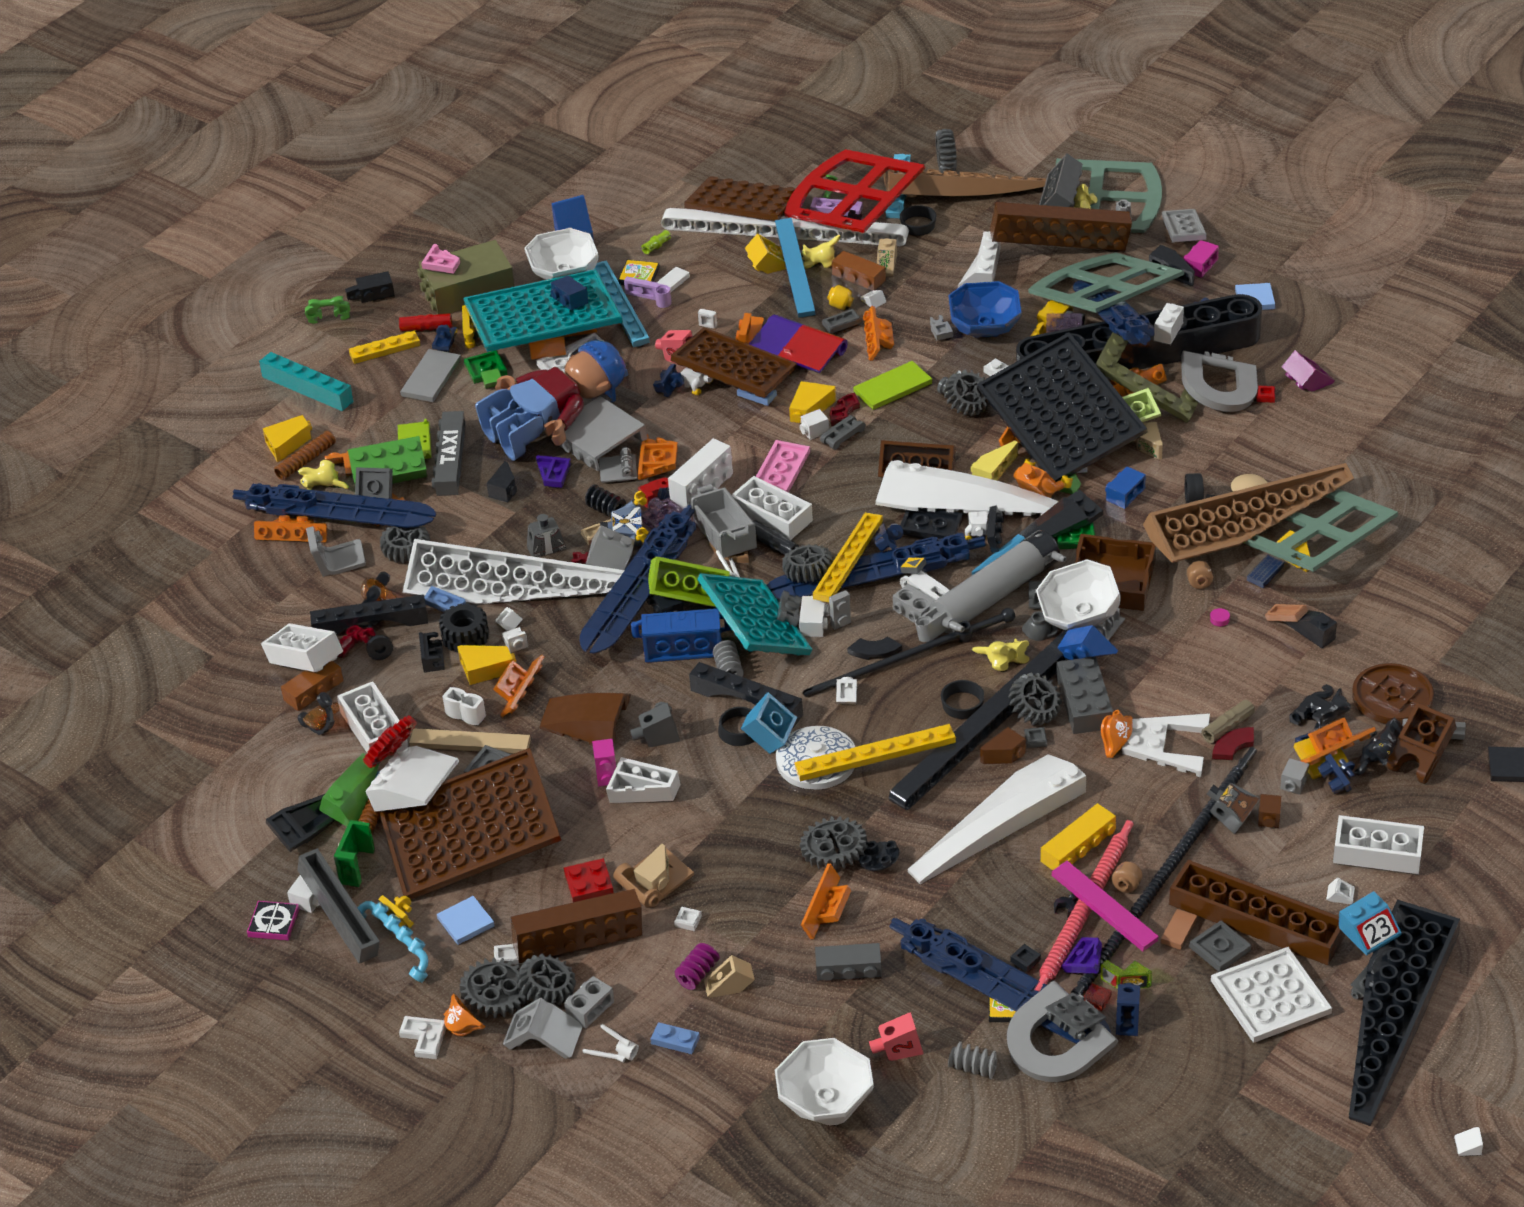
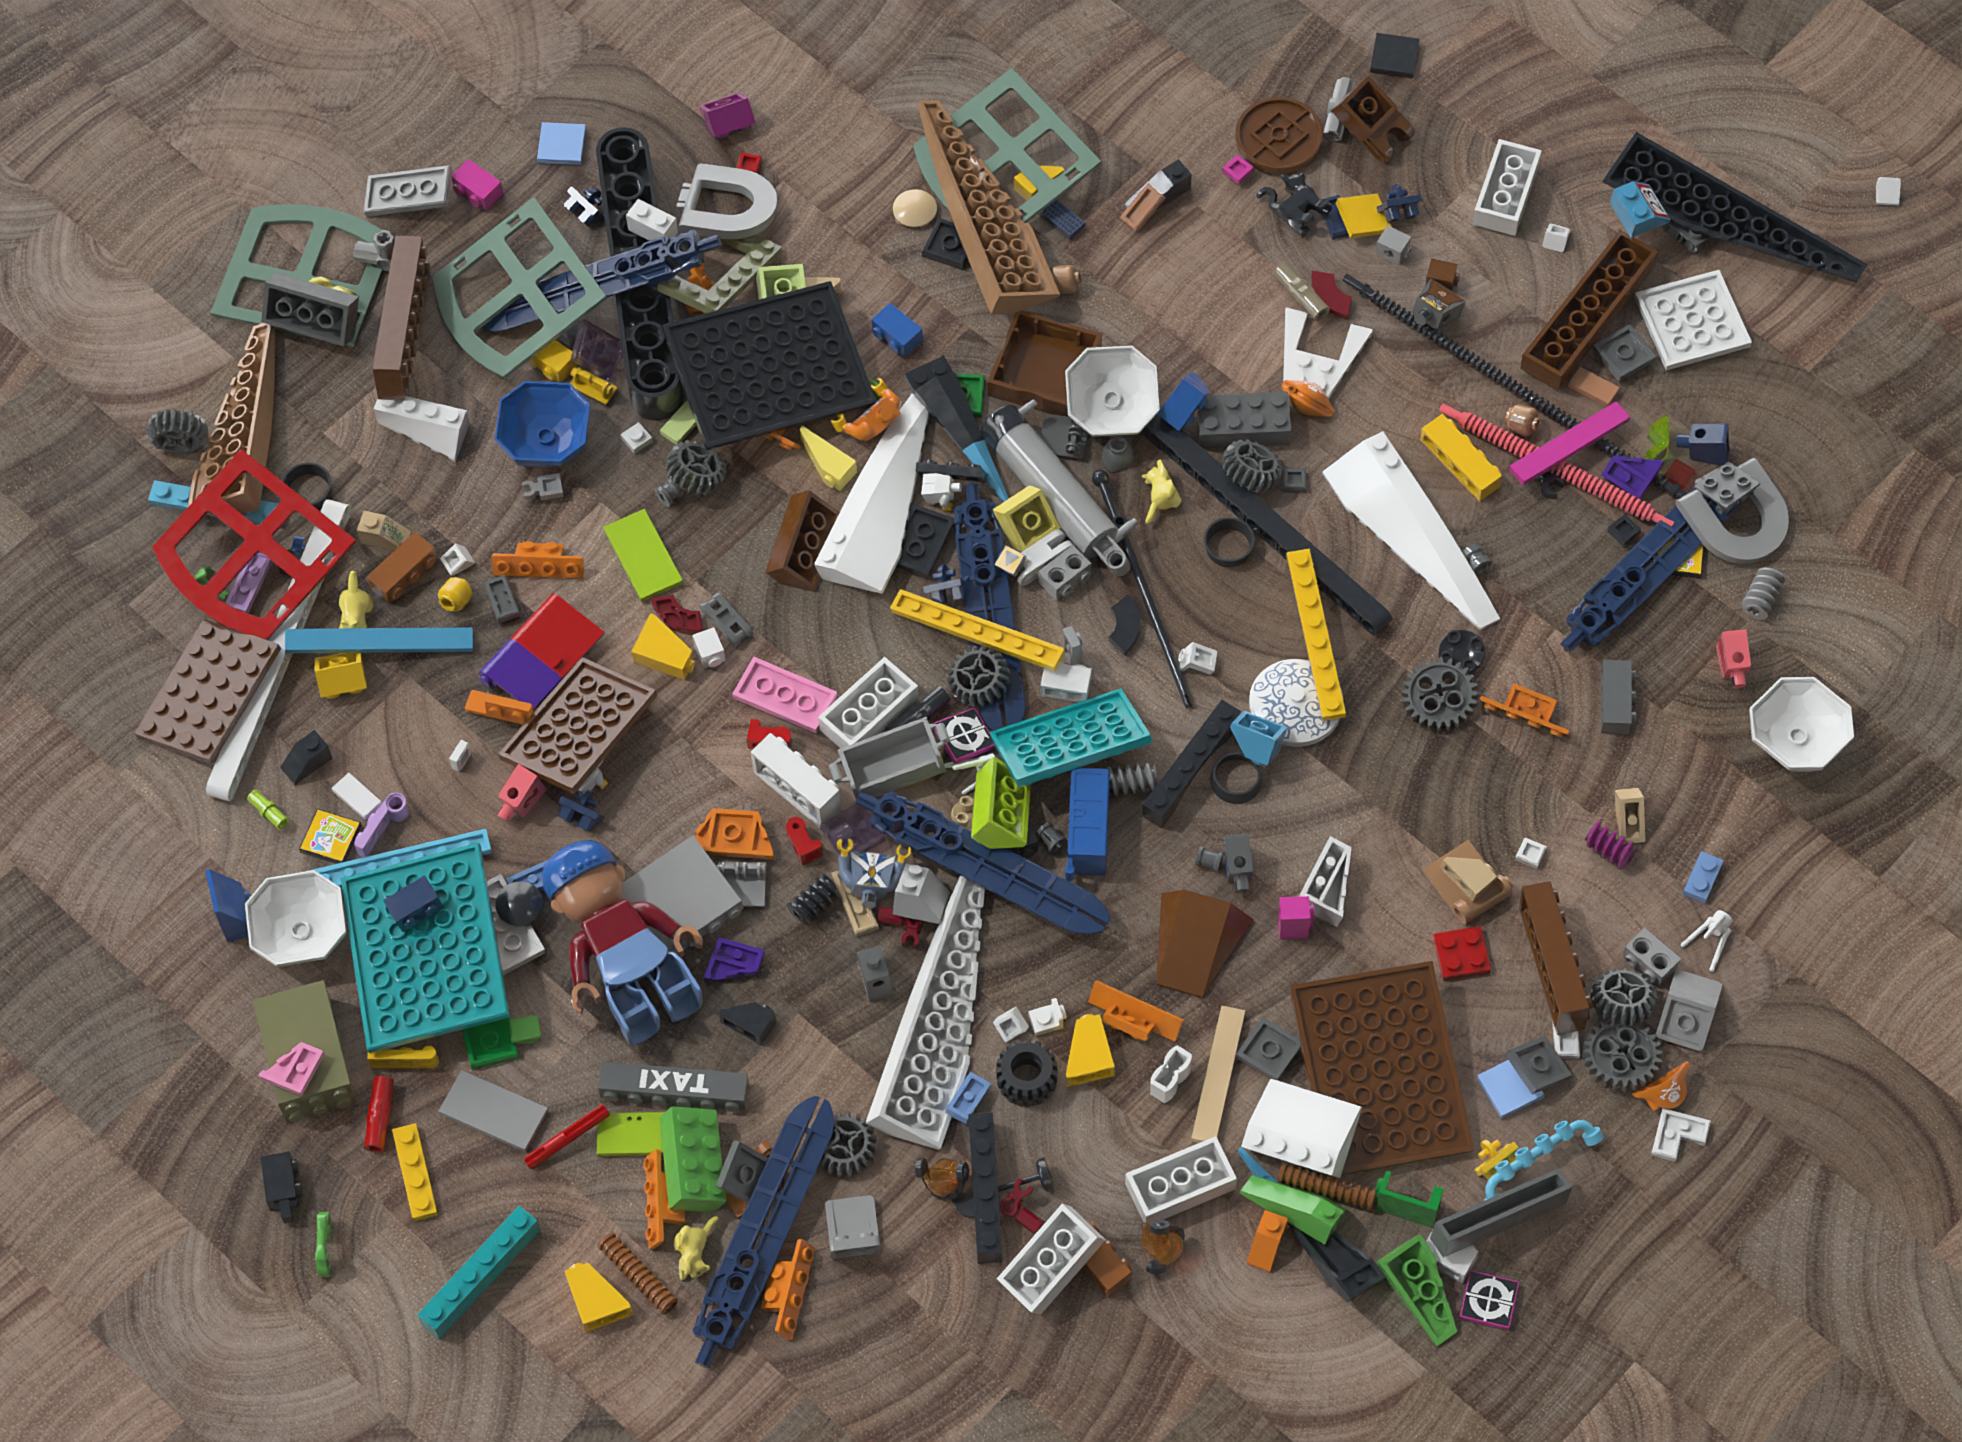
camera: 85 degrees left, 20 degrees up
red gear [363,715,417,768] -> none
black hinge [419,632,445,673] -> none
dark blue hips [432,325,458,352] -> none
dark grey plate [777,590,802,627] -> none
reddish brown slope [980,727,1026,764] -> none
black slope [1149,245,1195,286] -> none
black tyre [1184,473,1204,504] -> none
dark pink tile [1210,608,1230,627] -> none
orange bracket [1300,717,1376,765] -> none
black animal [1354,717,1403,776] -> none
none -> black slope [280,730,333,785]
none -> red axle [524,1104,610,1169]
none -> red leg [746,719,792,749]
none -> tile [933,708,995,764]
none -> light yellow brick [993,486,1060,552]
none -> dark pink plate [1222,155,1254,185]
none -> orange slope [1247,1210,1288,1273]
none -> bright green wedge [1375,1234,1457,1346]
none -> dark grey wheel [1462,543,1492,575]
none -> dark grey plate [1505,1036,1572,1095]

